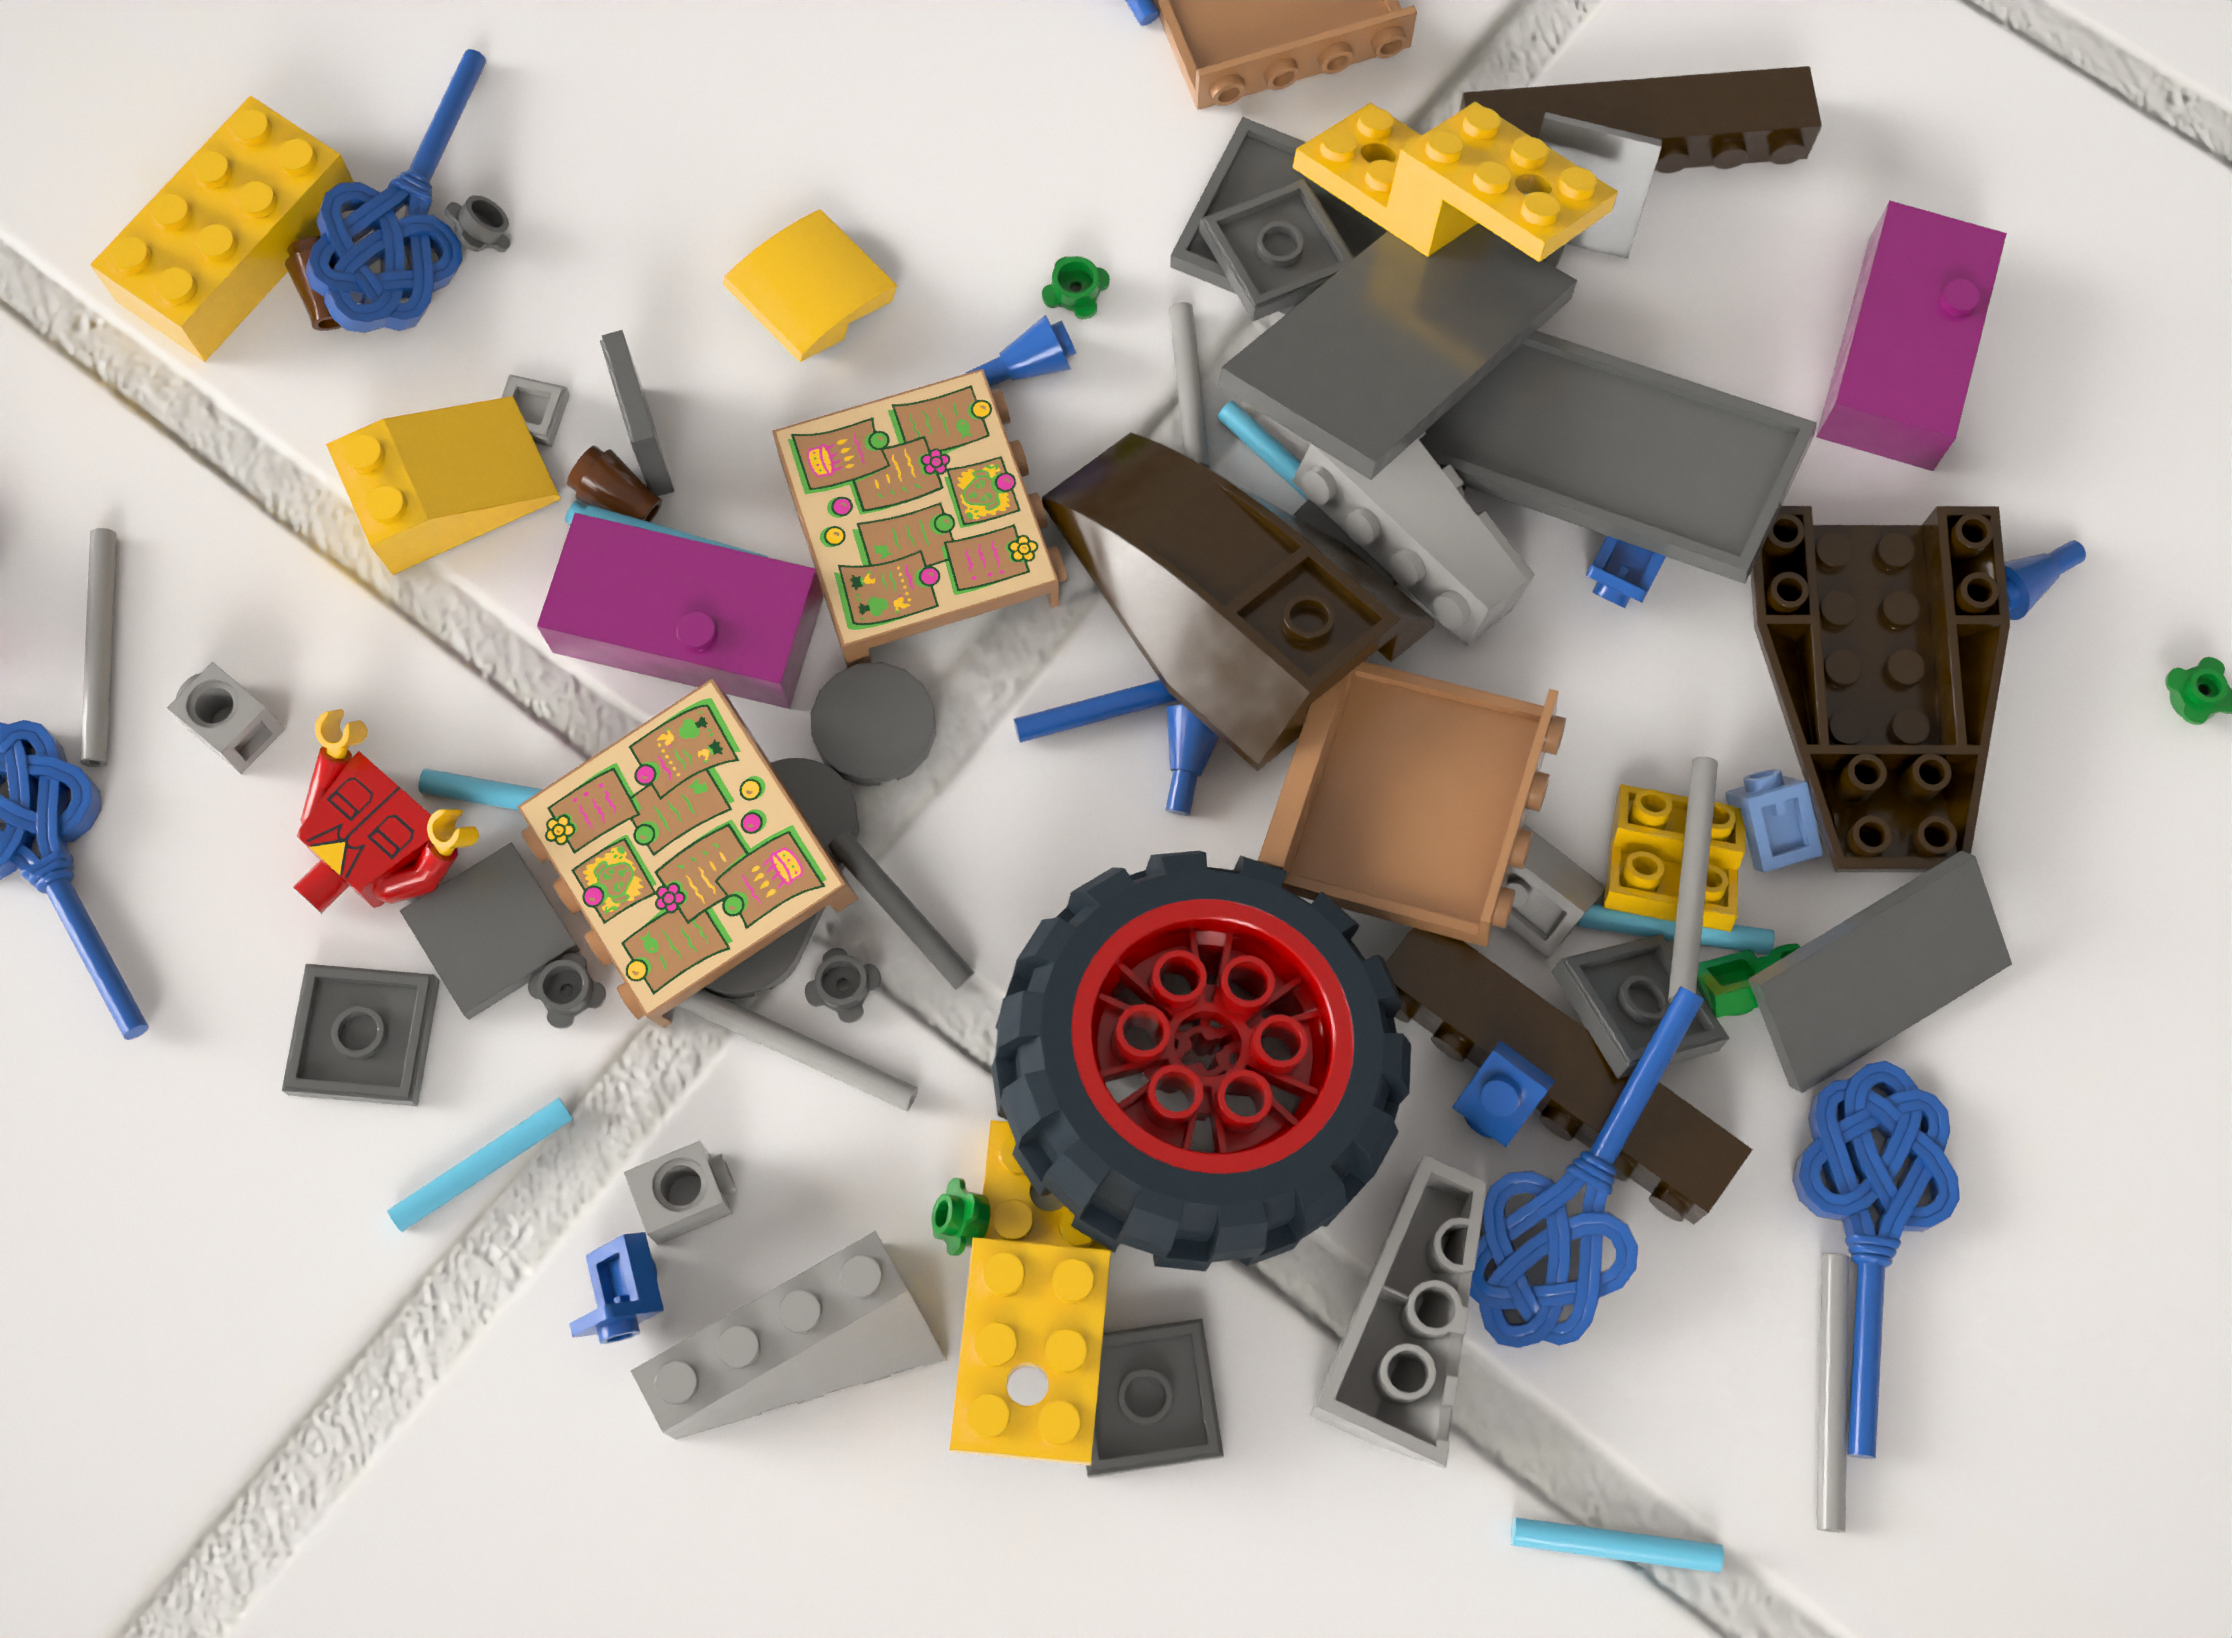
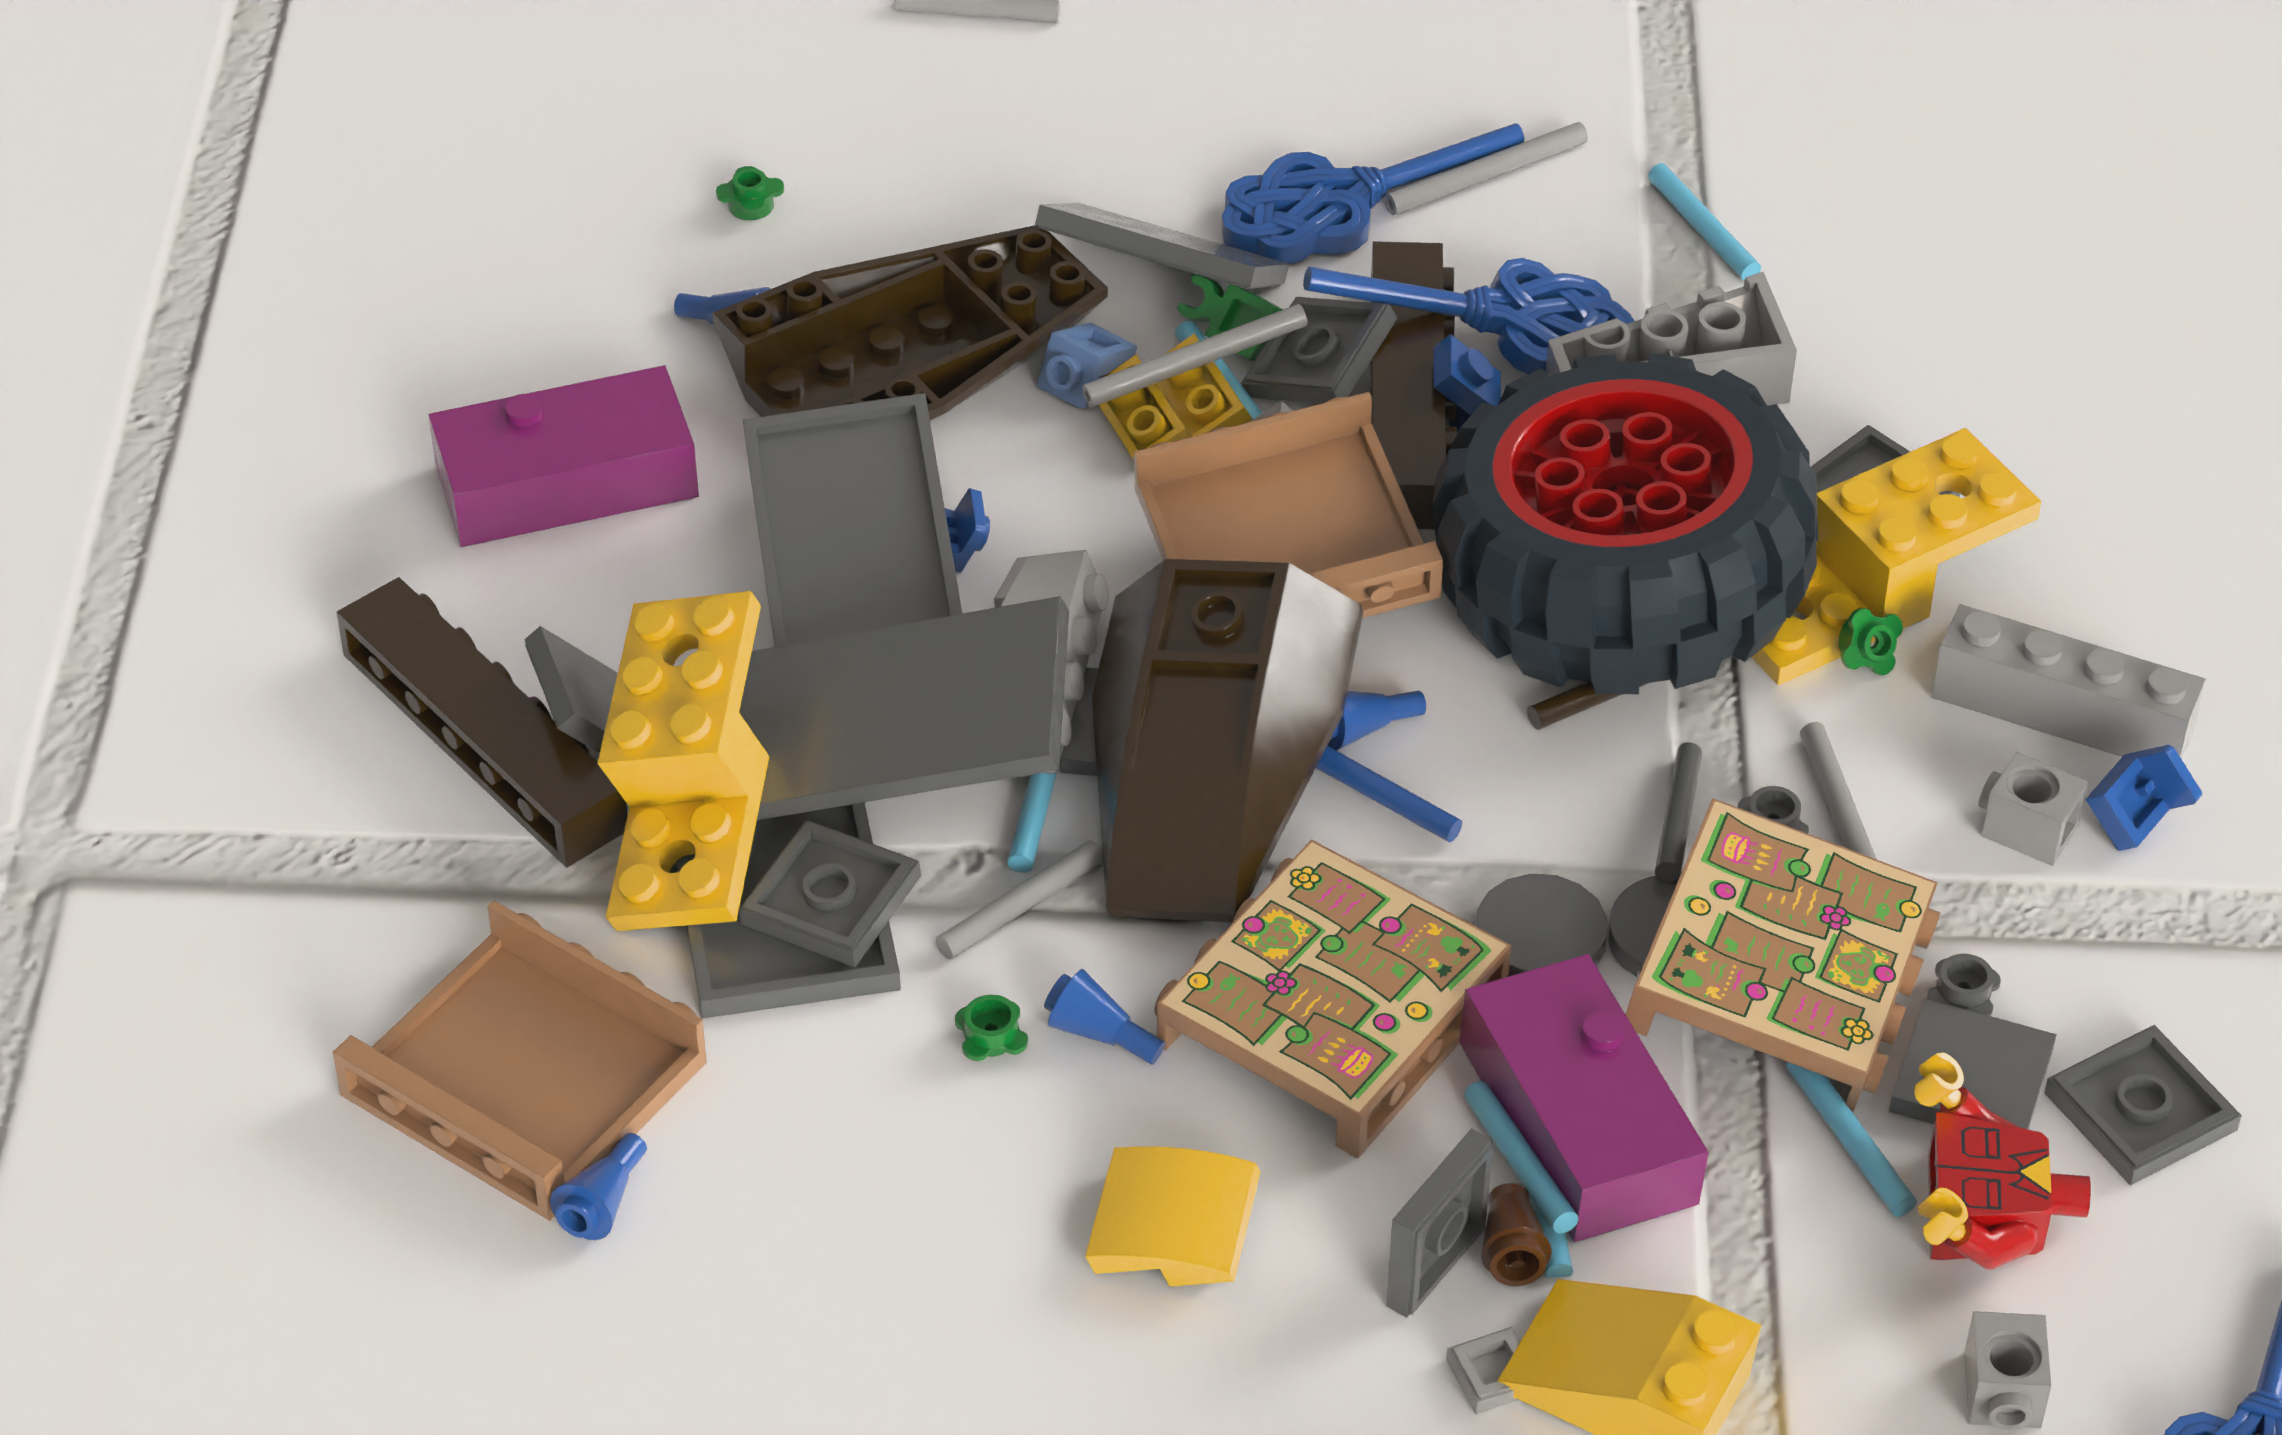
camera: 125 degrees left, 25 degrees down
medium azure bar [387,1098,573,1232] -> none

